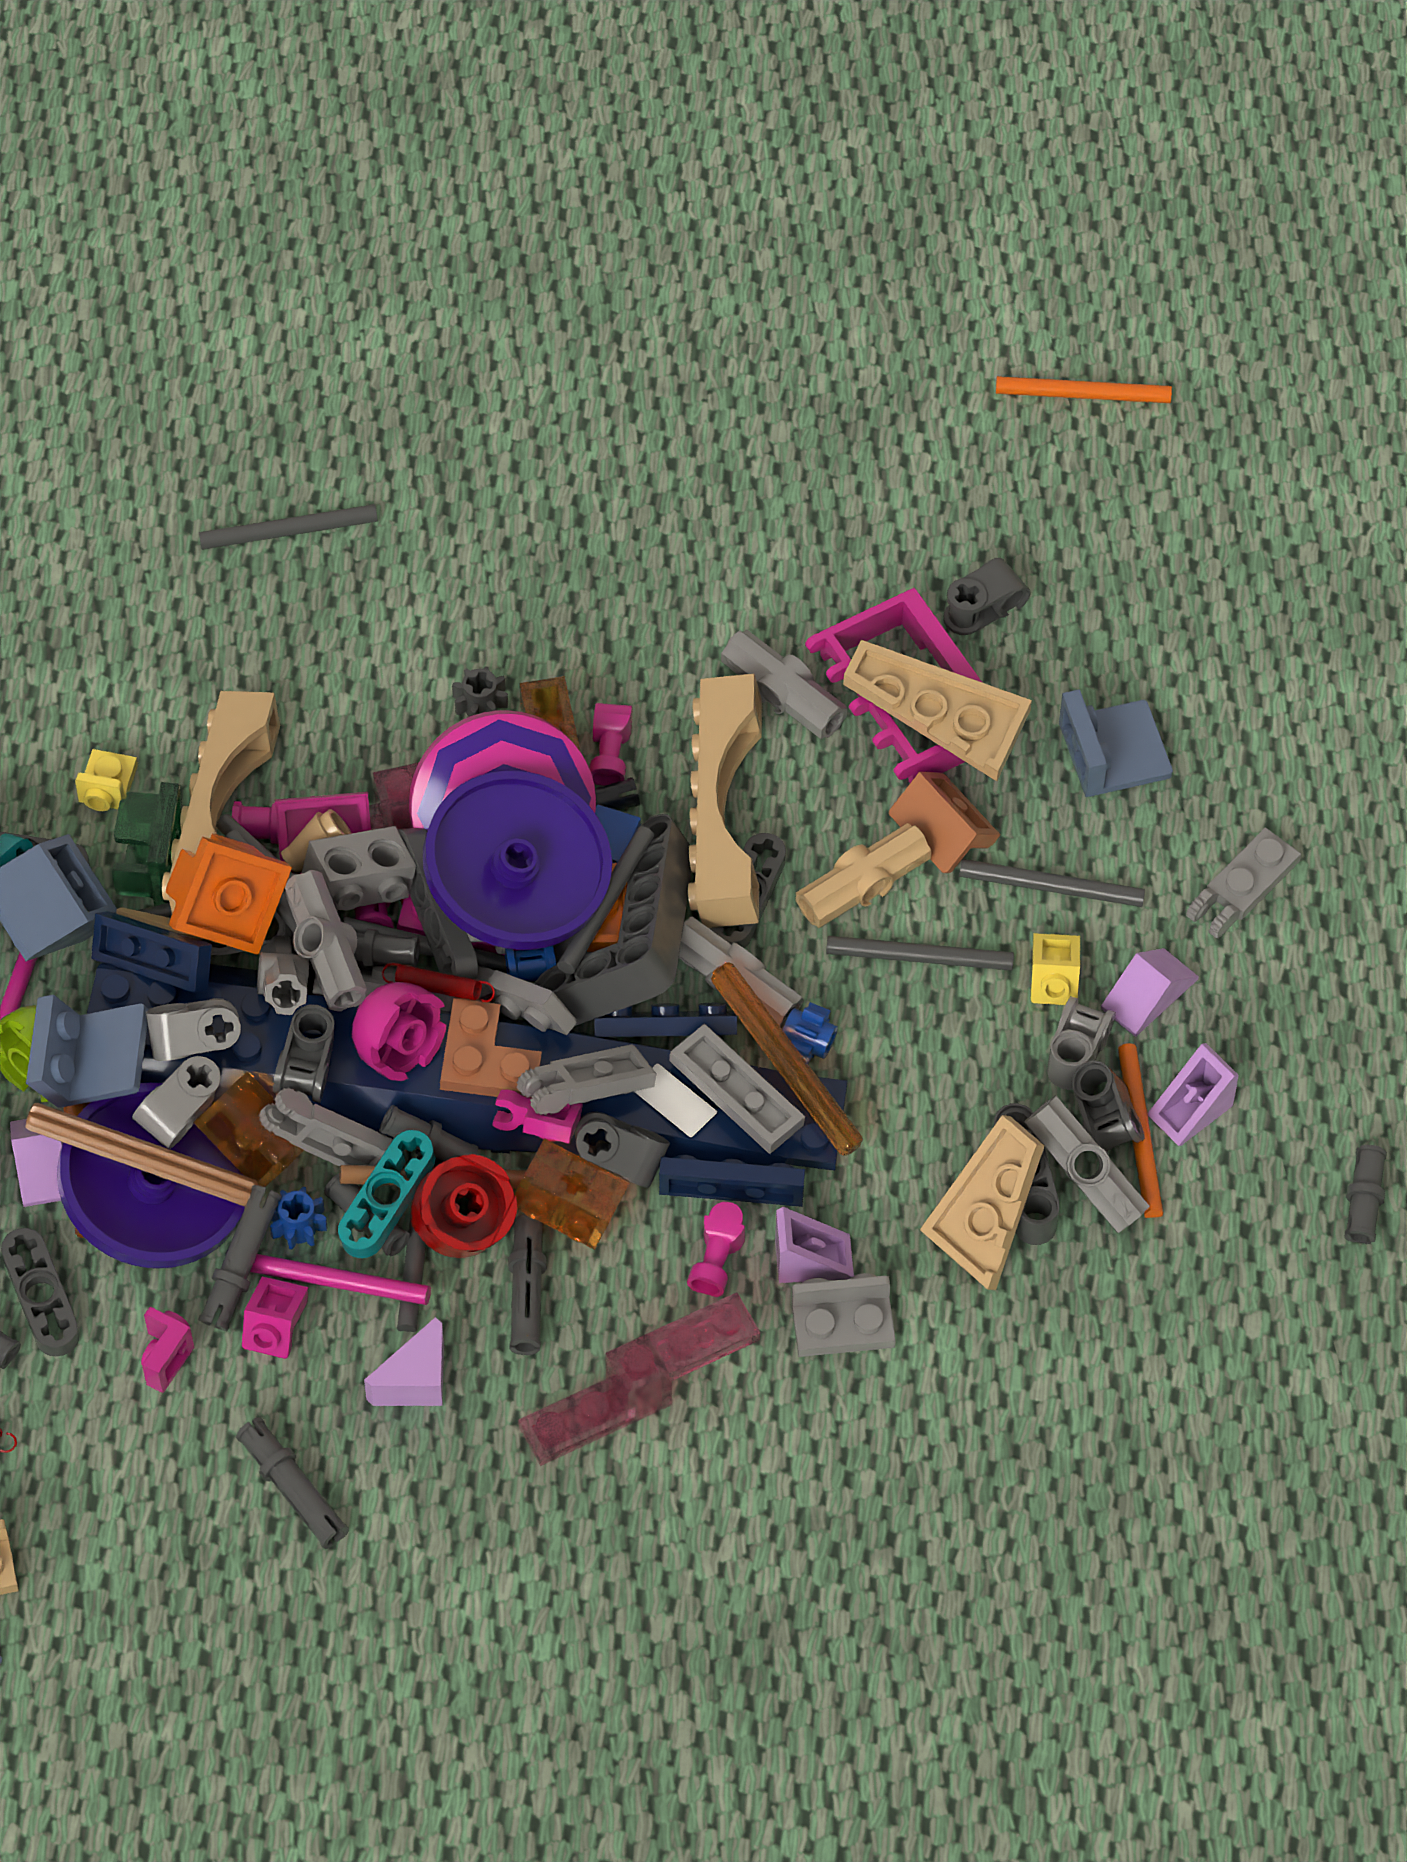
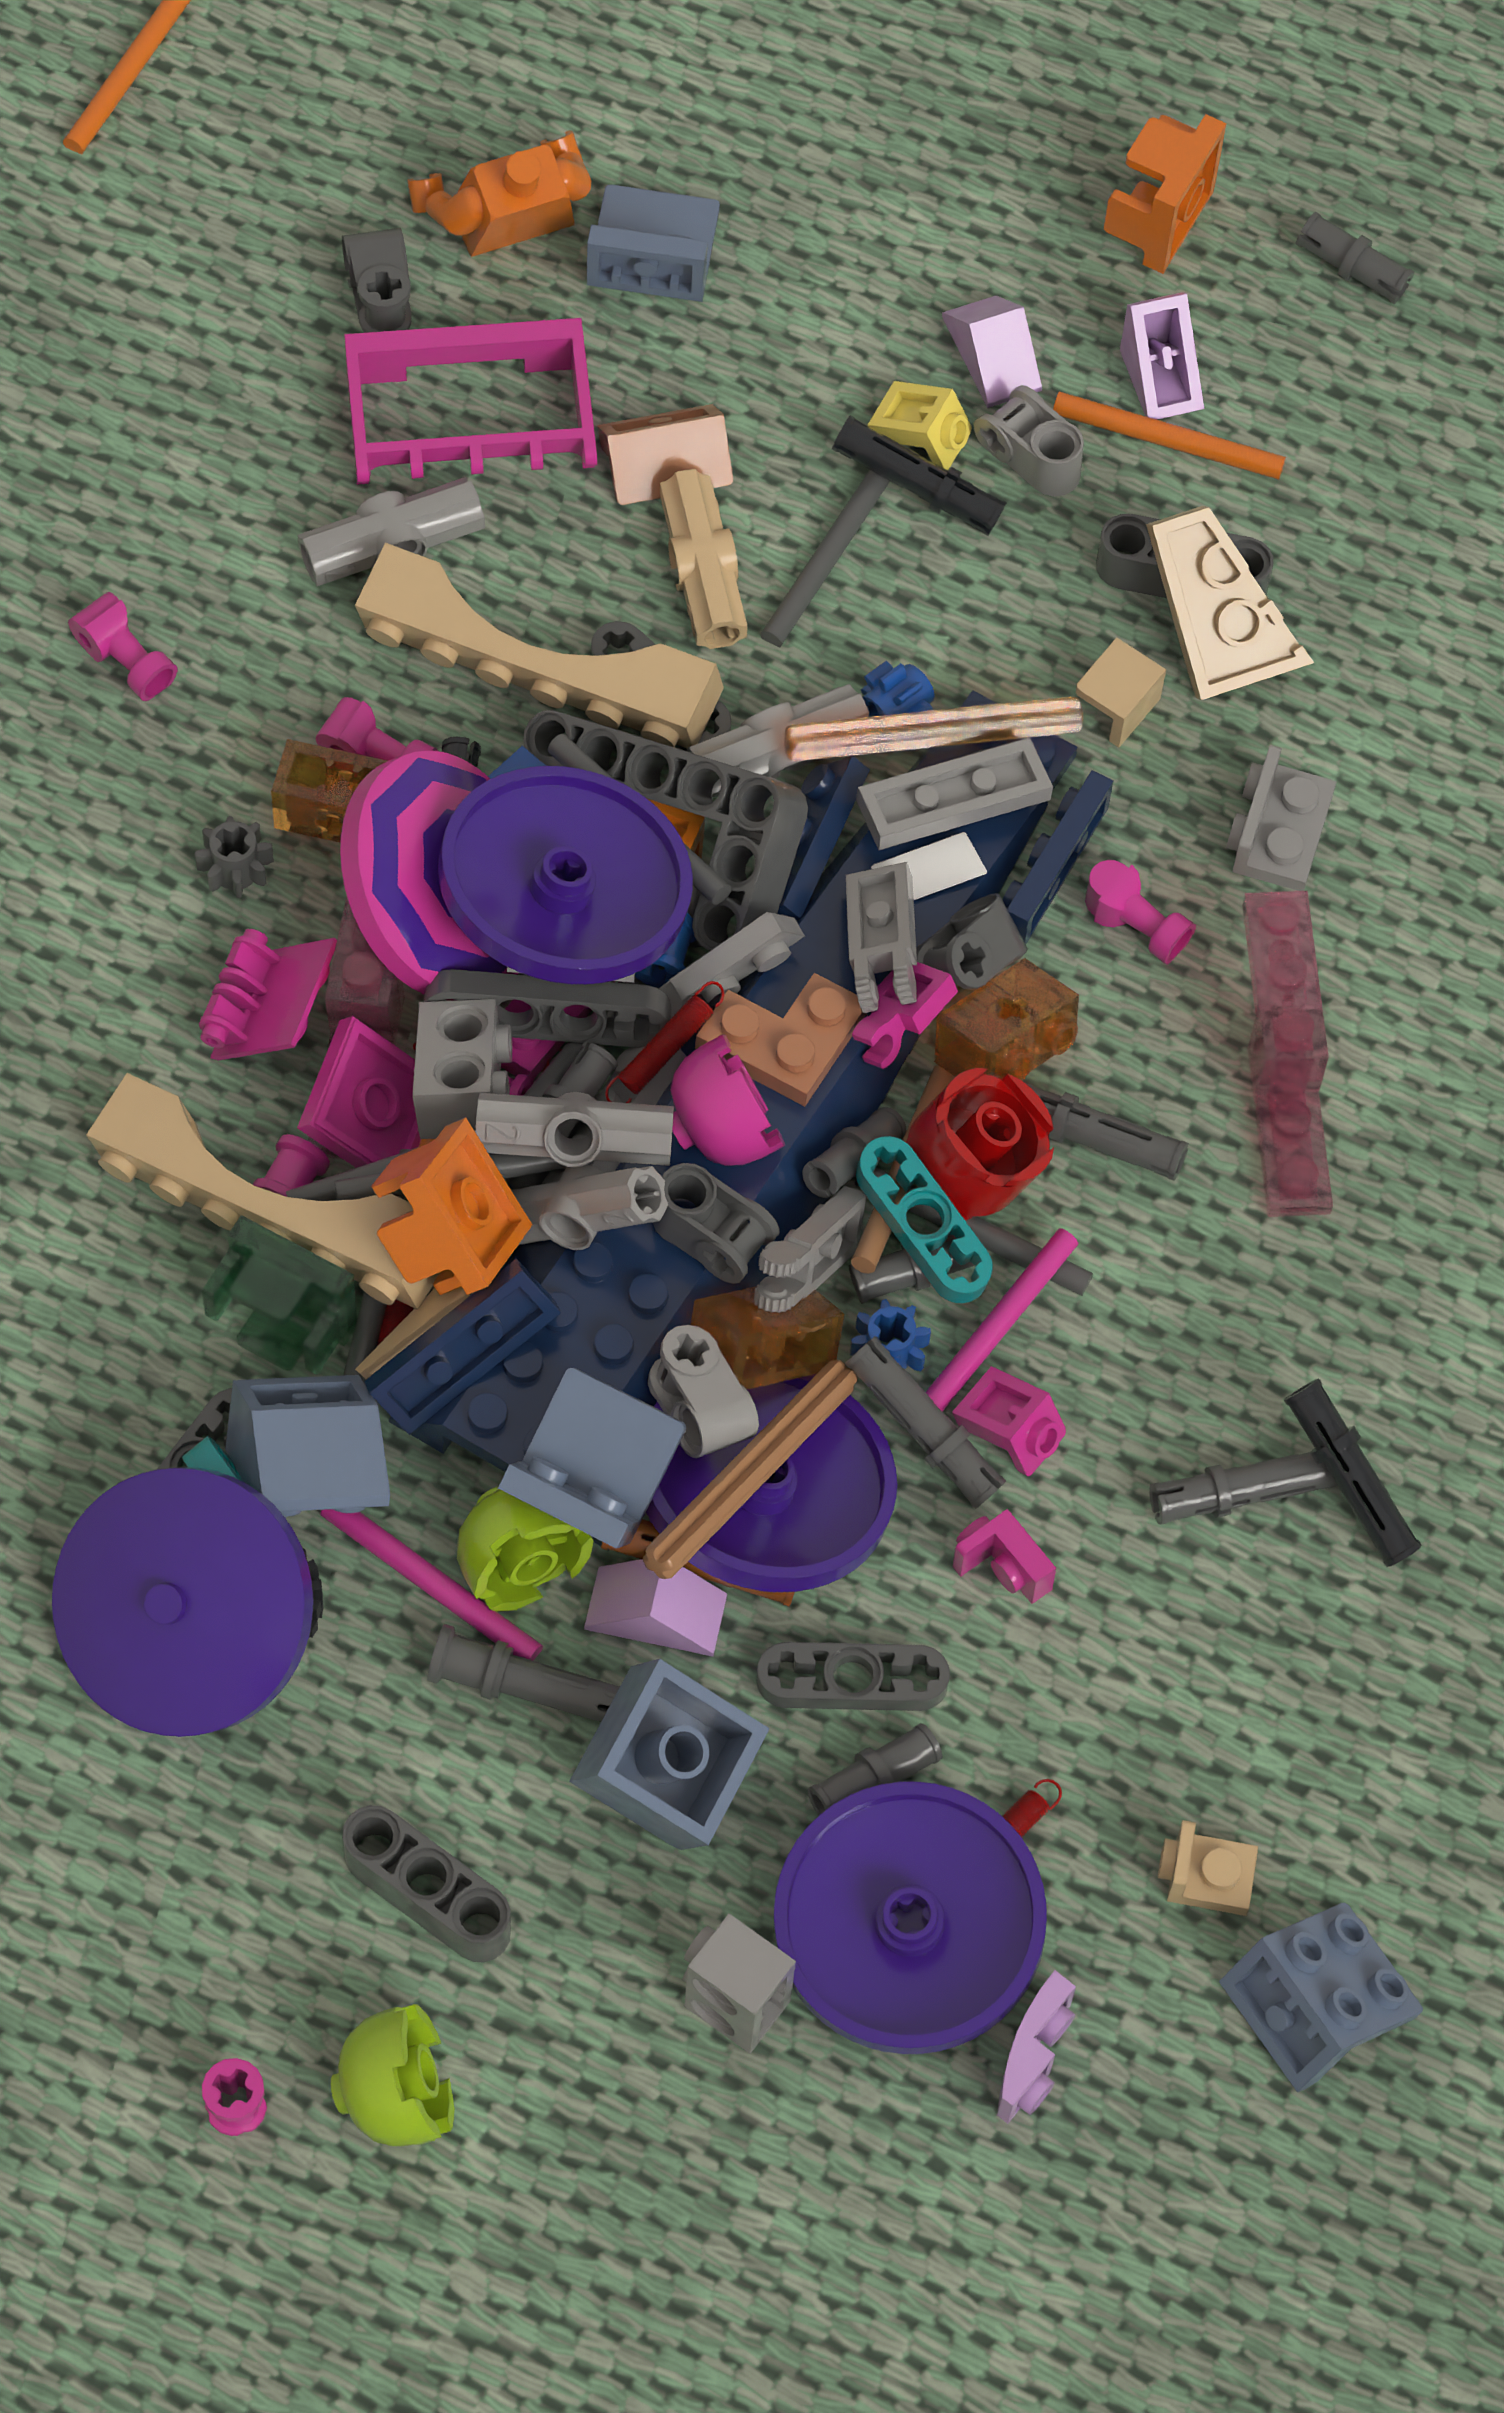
camera: 70 degrees left, 5 degrees up
light yellow bracket [75,749,138,811] -> none
light grey piece [145,998,241,1061] -> none
tan cone [281,809,351,874] -> none
lavender slope [364,1317,444,1406] -> none
lavender slope [775,1207,854,1283] -> none
tan wing [843,640,1032,781] -> none
dark grey bar [959,859,1145,907] -> none
light grey piece [1024,1095,1150,1233] -> none
dark grey piece [1072,1060,1145,1156] -> none
light grey hinge [1186,827,1301,939] -> none
none -> dark pink leg [68,592,178,701]
none -> dark pink hinge [199,929,339,1061]
none -> orange torso [407,130,591,257]
none -> black pin [832,415,1007,536]
none -> tan panel [1076,637,1166,748]
none -> orange panel [1104,114,1227,274]
none -> black pin [1284,1378,1422,1567]

